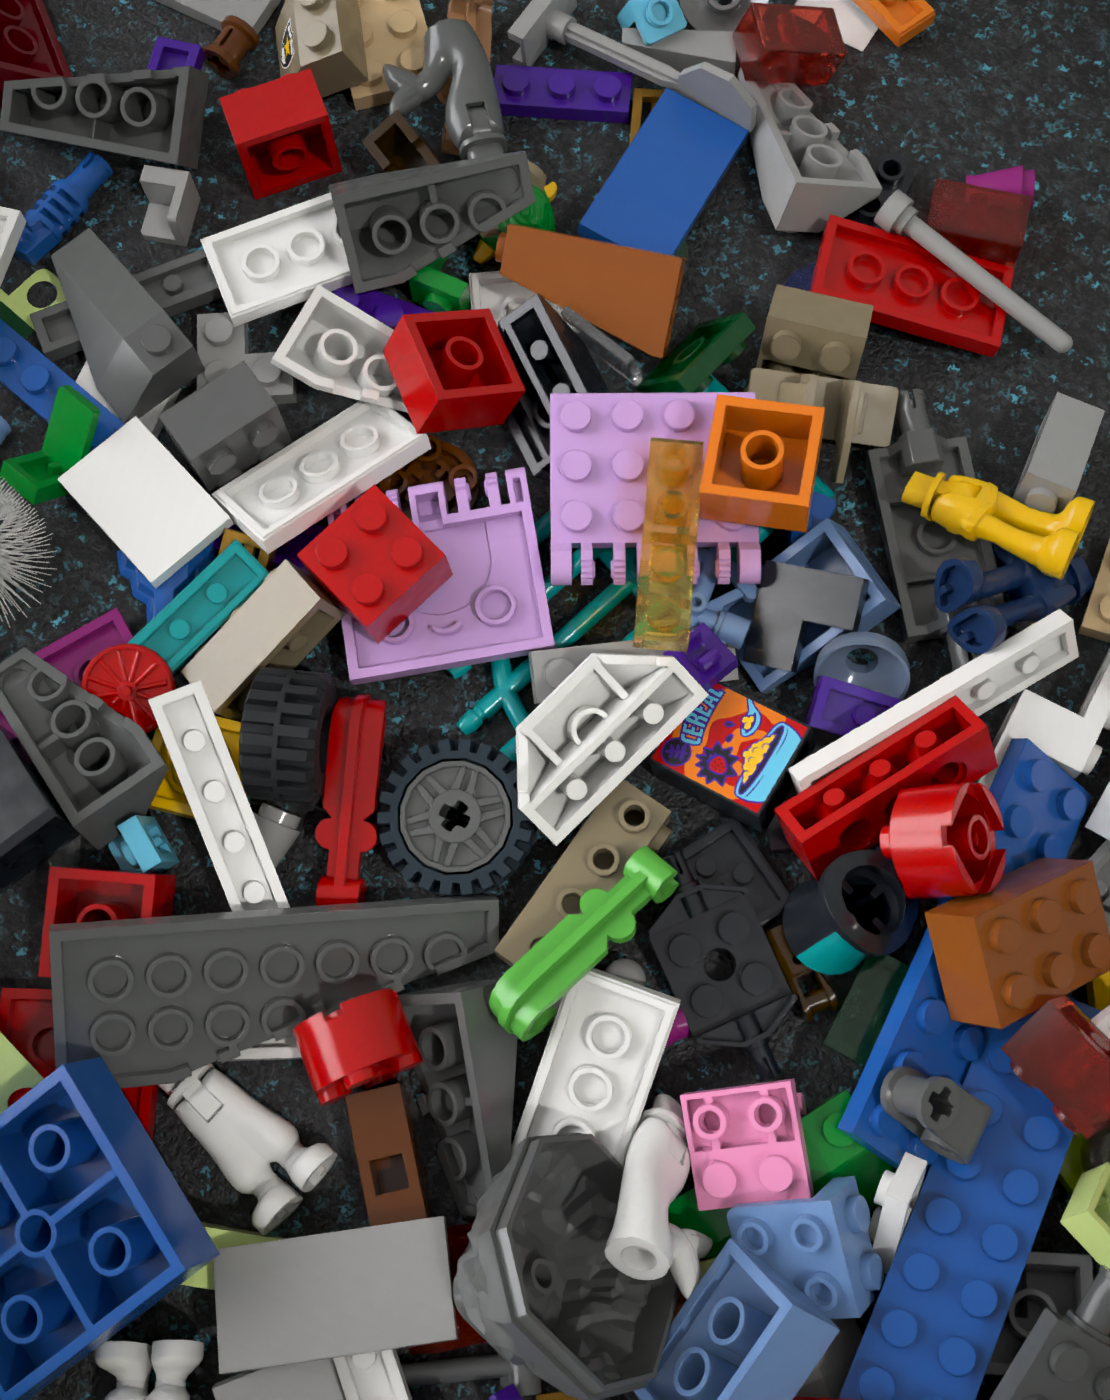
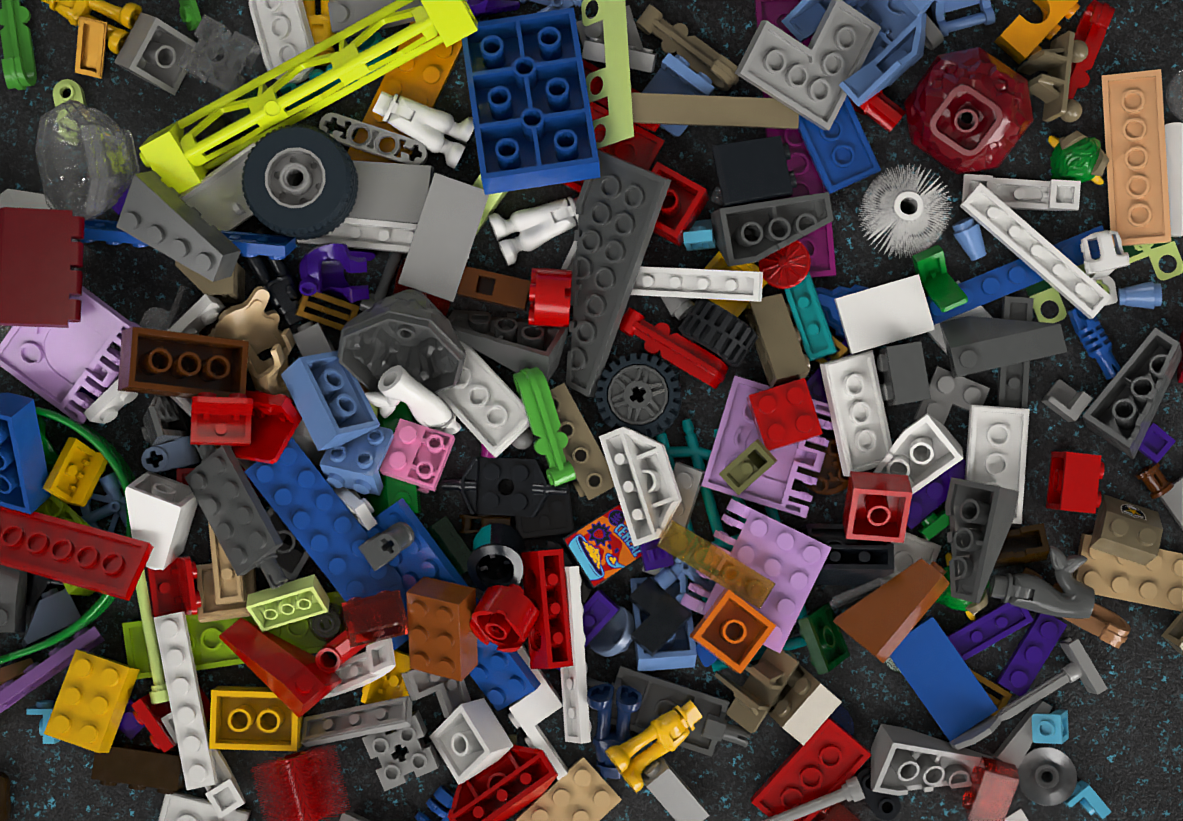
camera: 110 degrees right, 15 degrees up
none -> olive slope [719,439,778,495]
none -> dark purple plate [946,603,1034,661]

